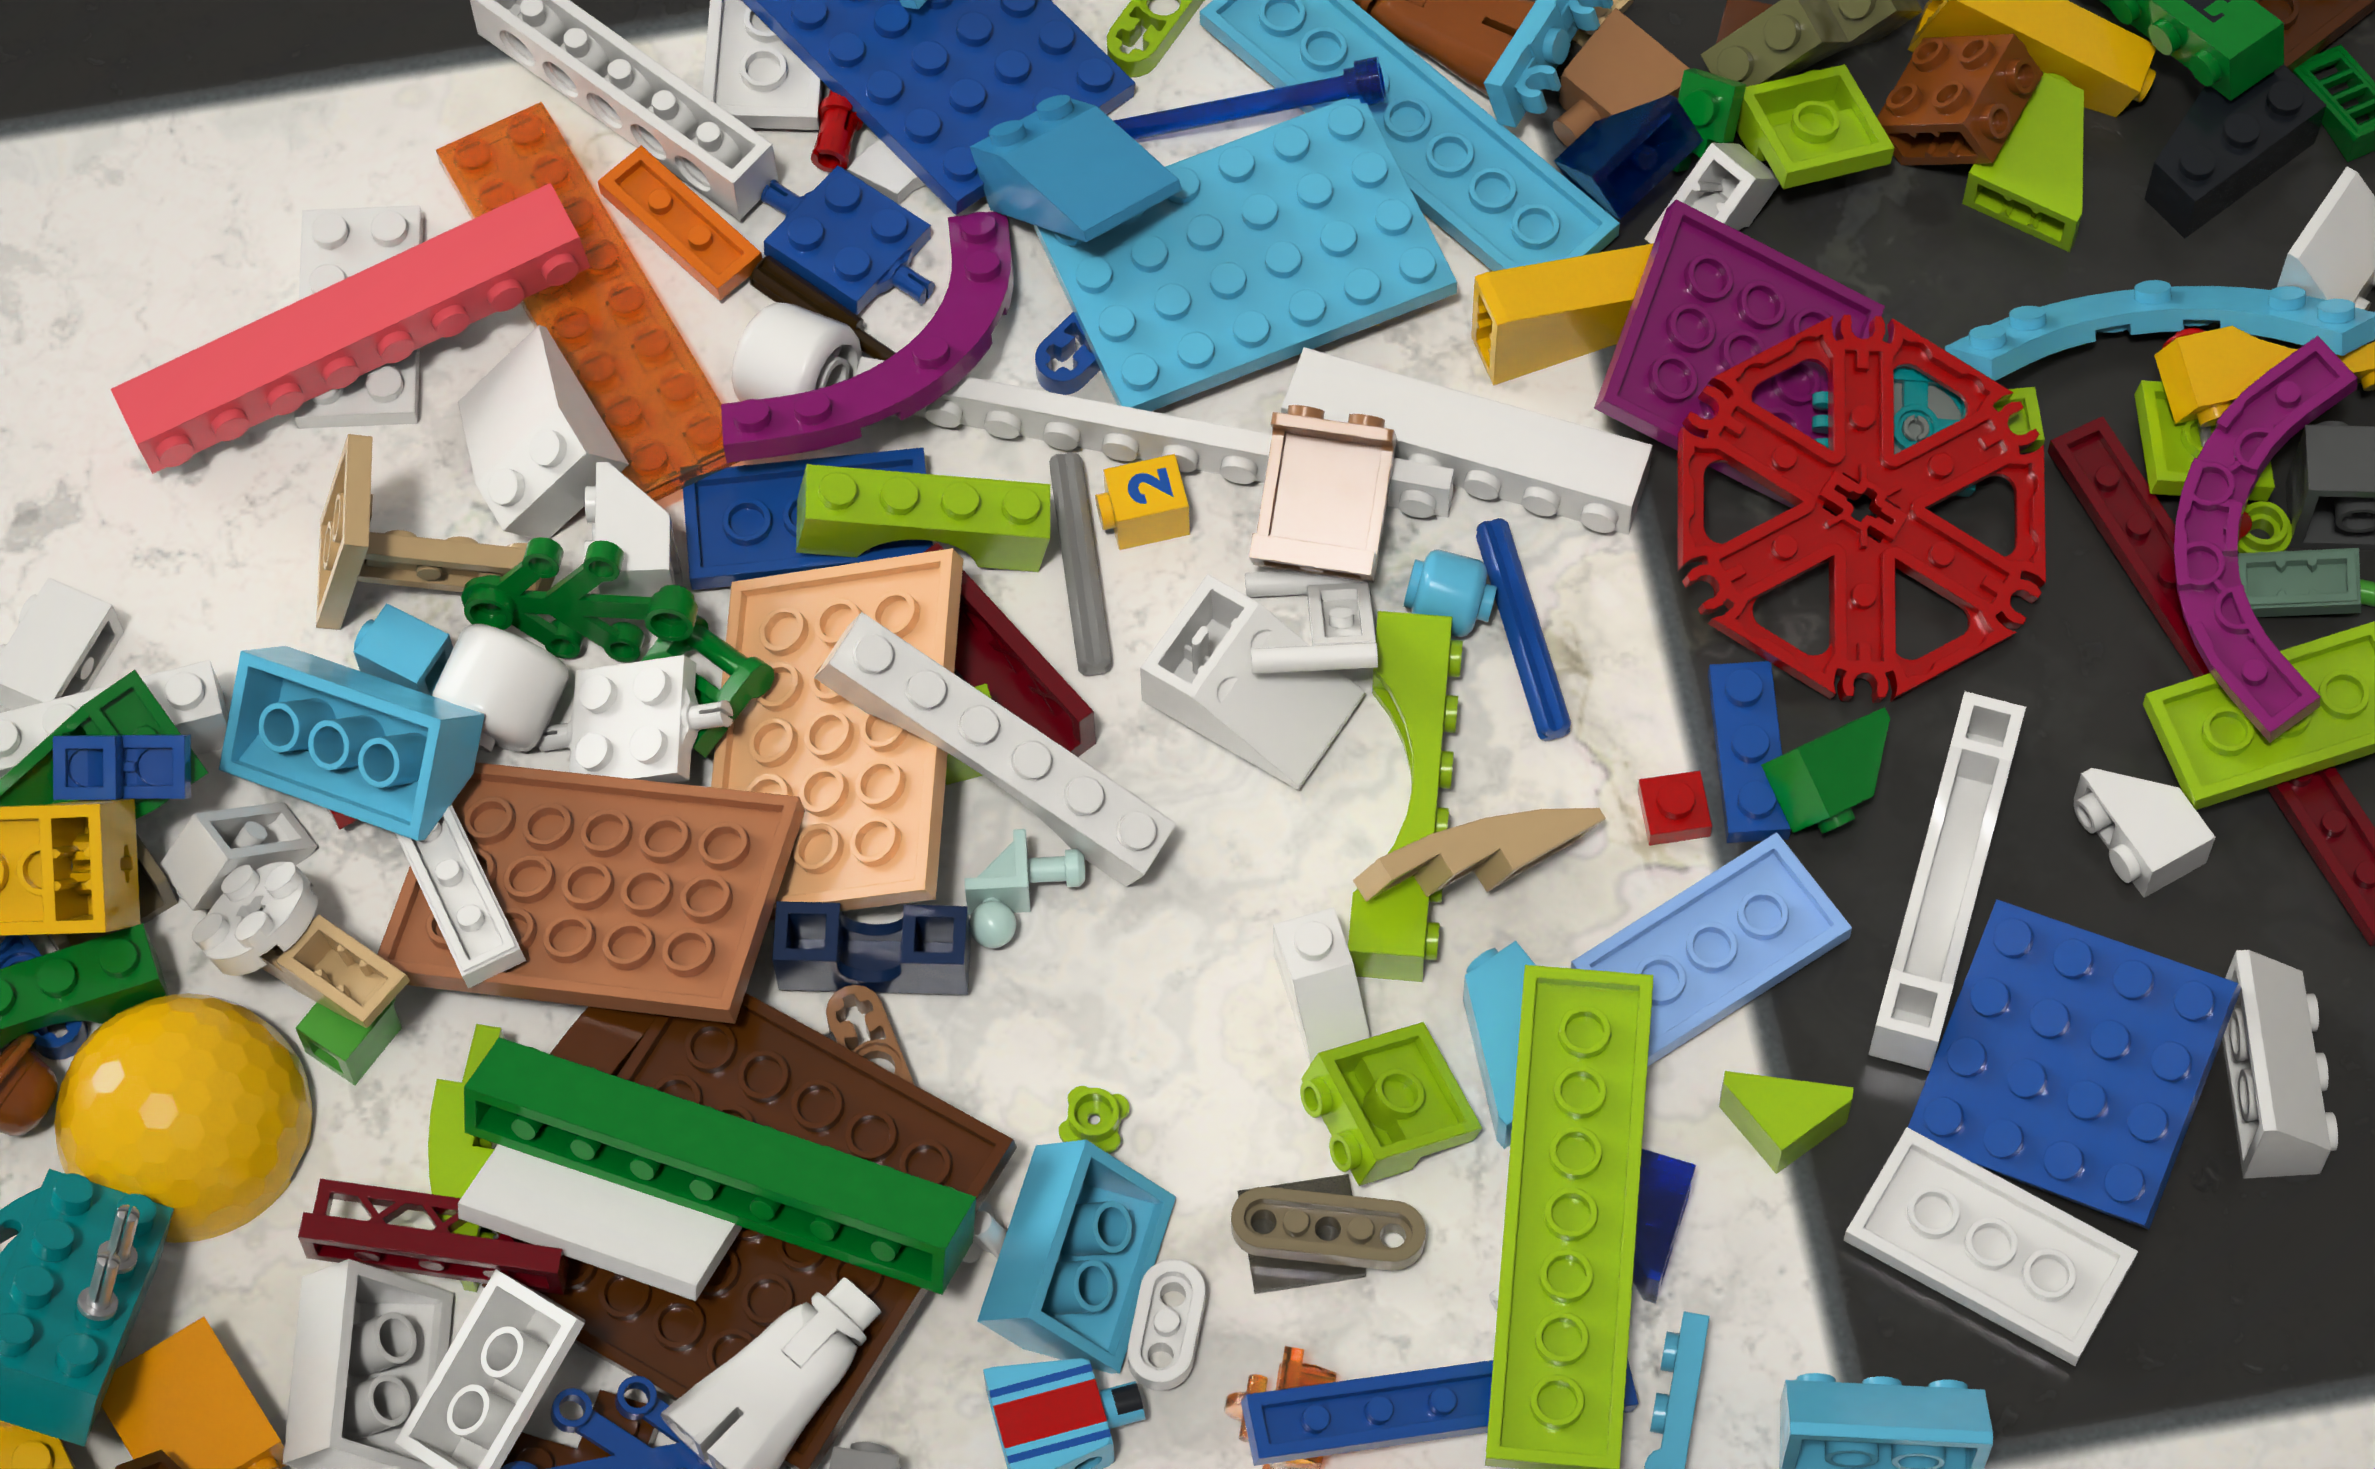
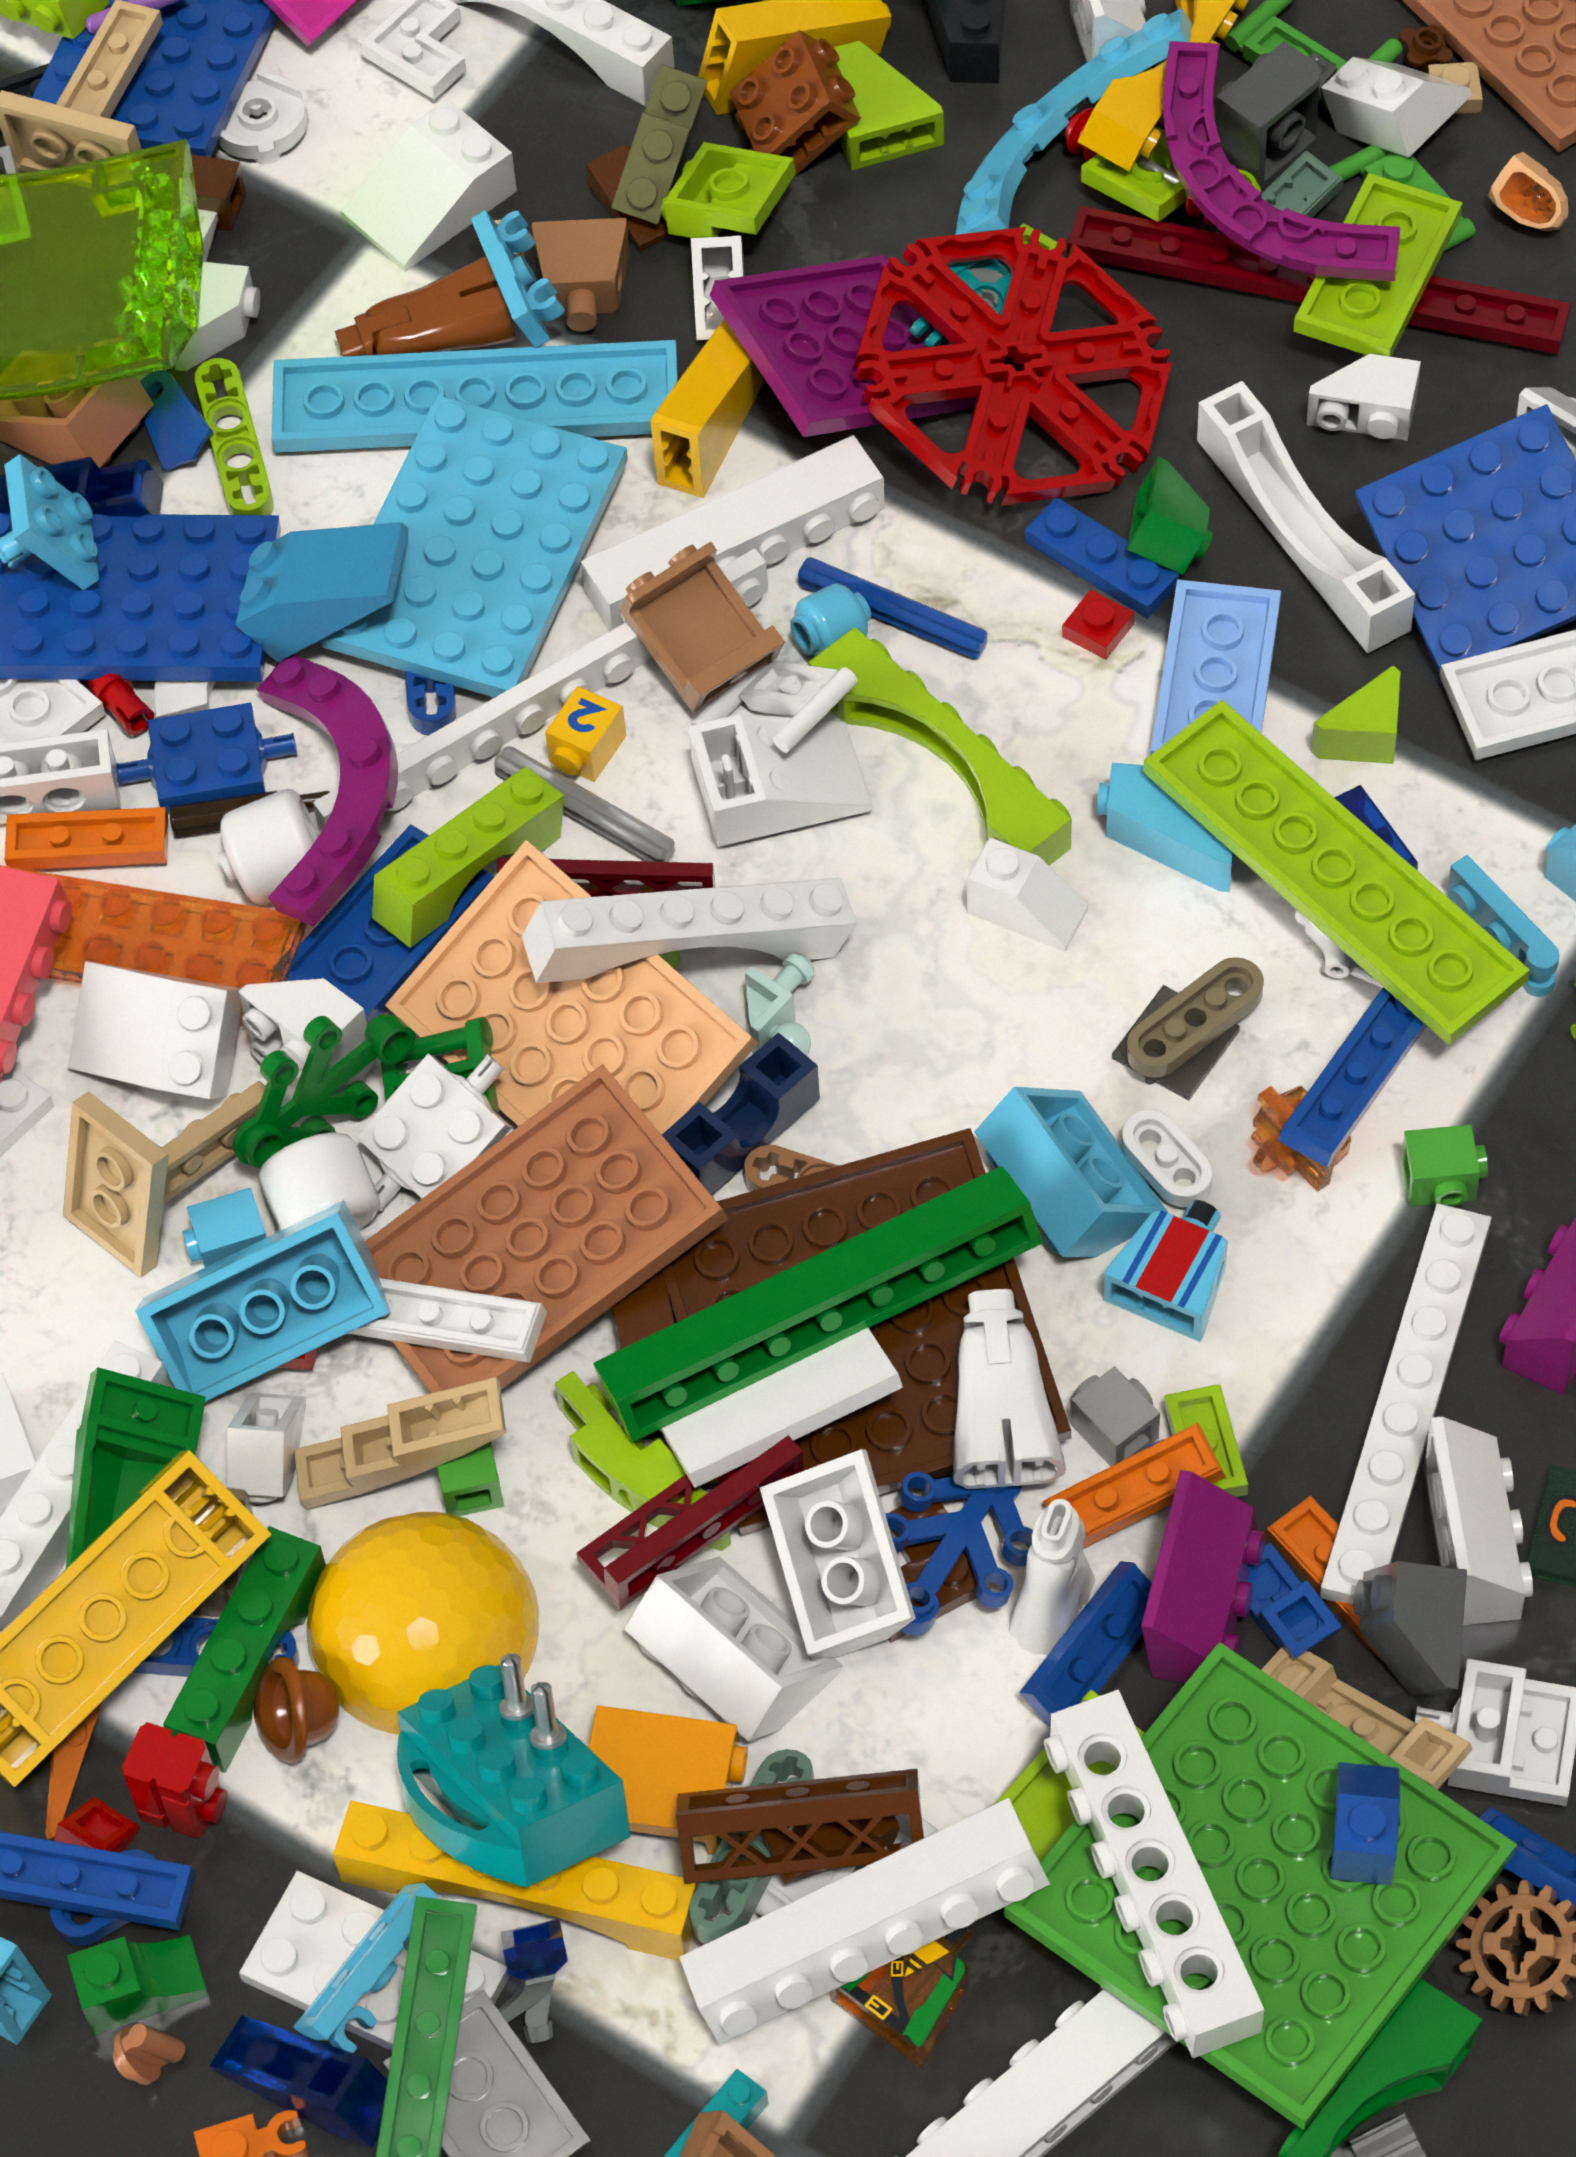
camera: 45 degrees left, 5 degrees down
blue slope [53,734,191,800] -> none
white plate [192,862,318,976] -> none
lime plate [1059,1086,1130,1154] -> none
clear blue piece [1114,56,1387,140] -> none
lime plate [1300,1022,1482,1186] -> none
tan slope [1353,808,1606,902] -> none
clear blue slope [1554,95,1704,219] -> none
green plate [1671,68,1746,172] -> none

